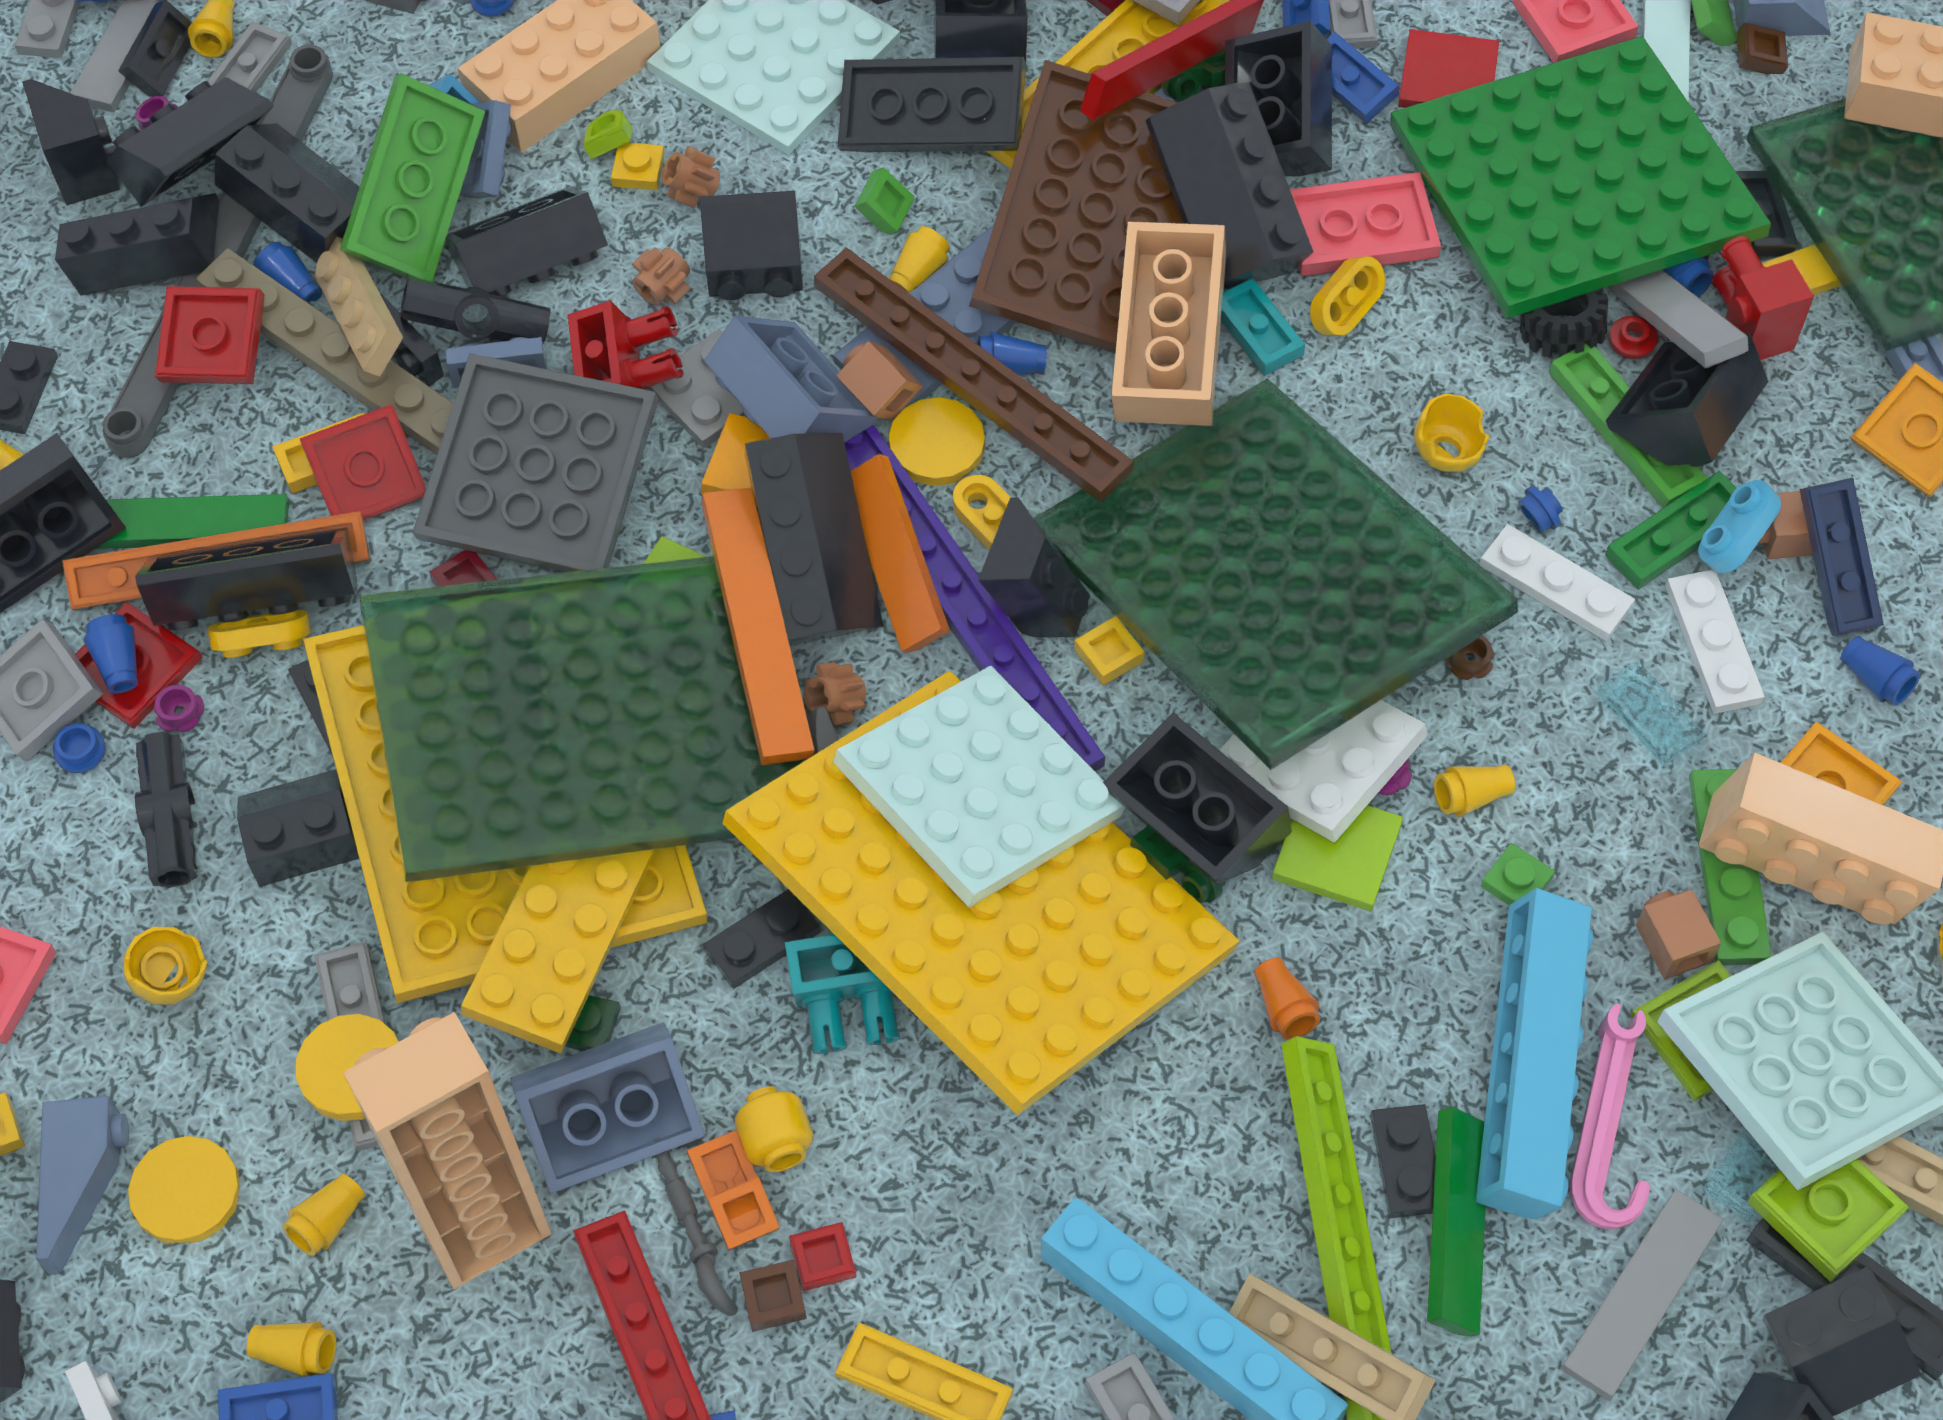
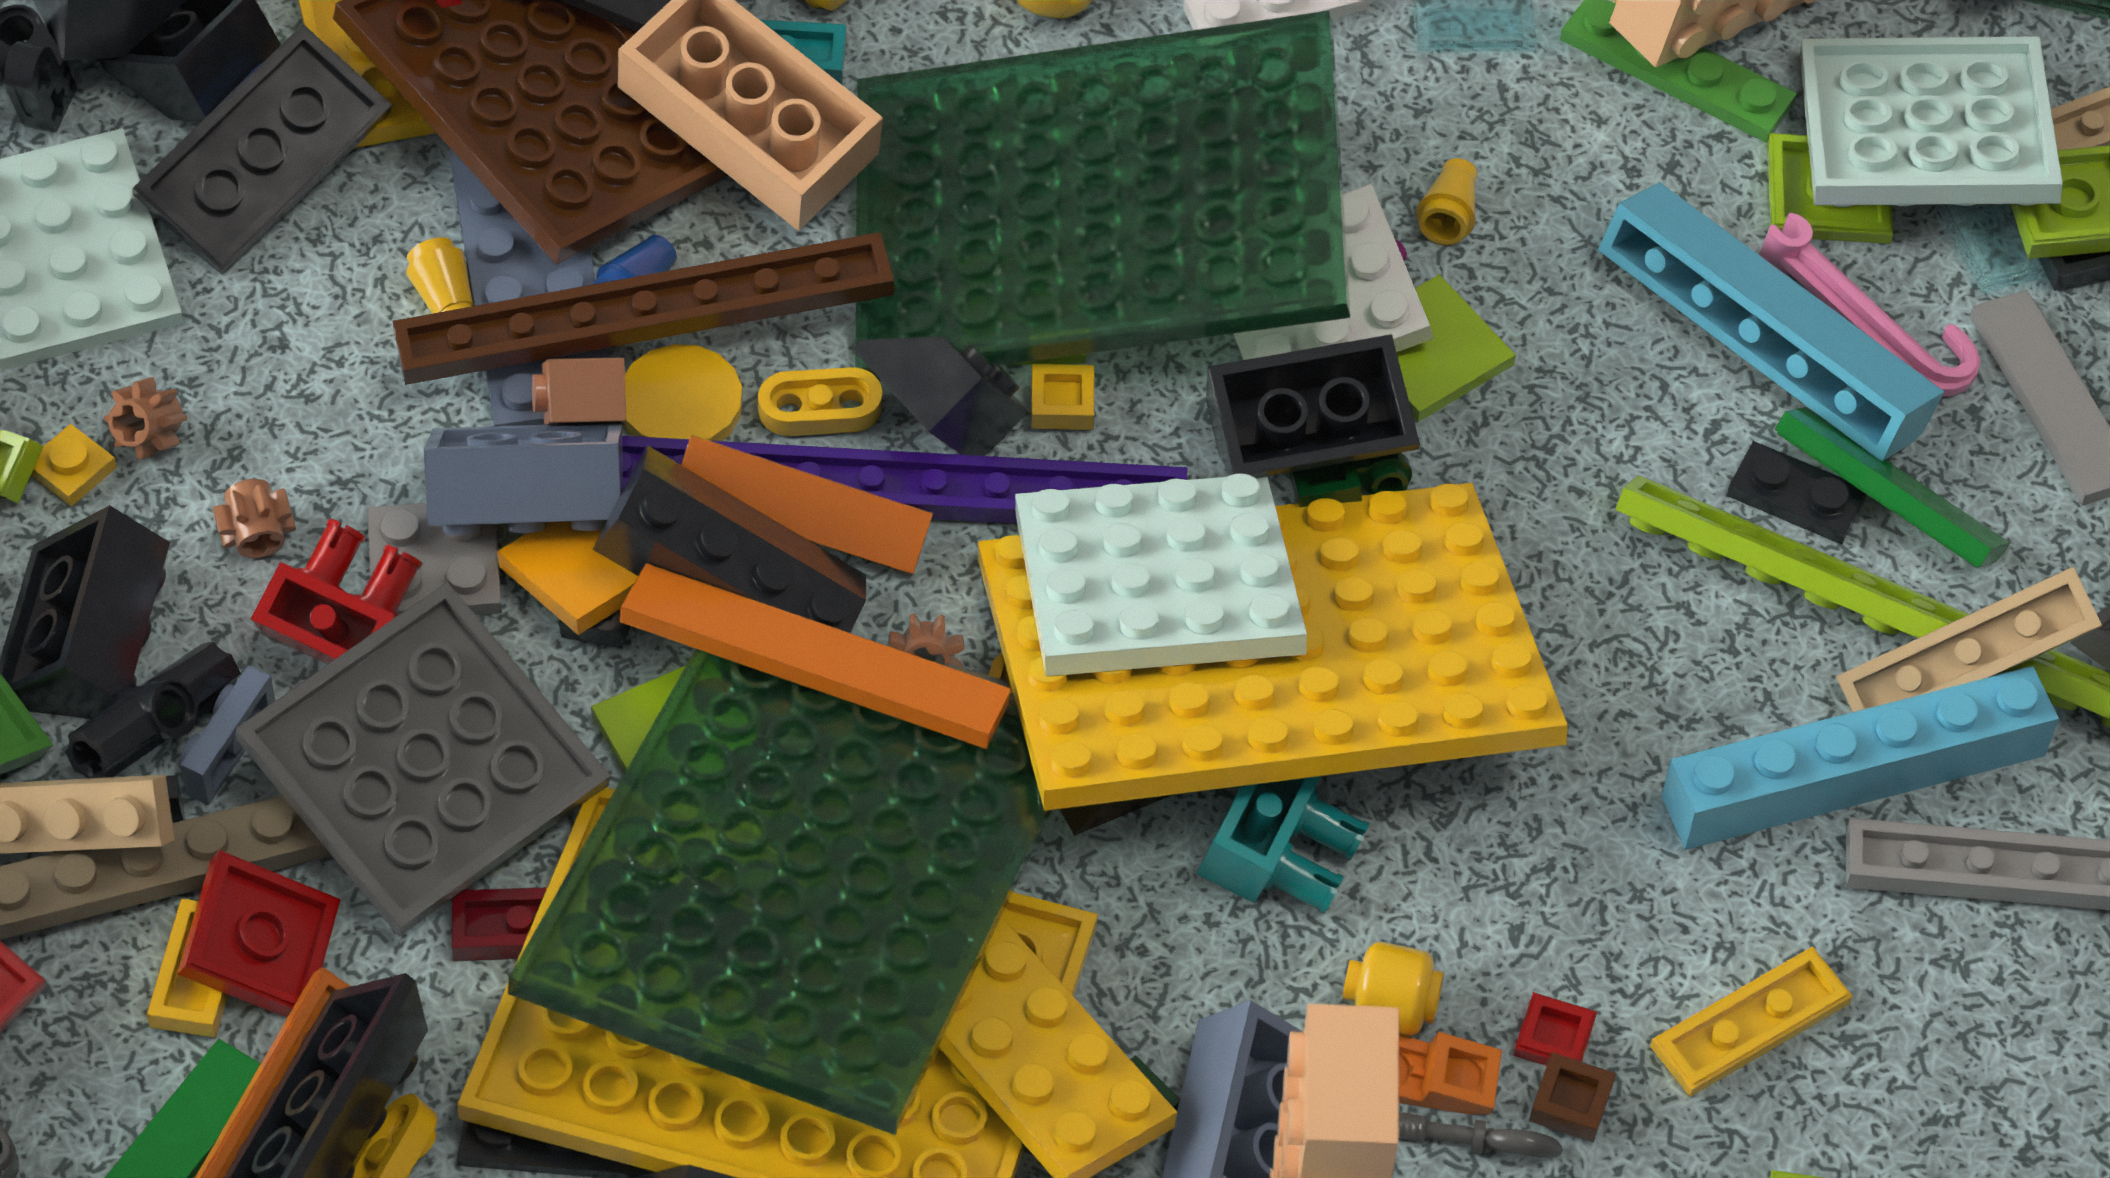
camera: 60 degrees left, 5 degrees down
black slope [700,190,803,300] -> none
black plate [703,889,821,989] -> none
bright green plate [854,167,915,234] -> none
orange cone [1254,958,1320,1040] -> none
bright green plate [1481,843,1555,905] -> none
nougat brick [1636,889,1721,980] -> none

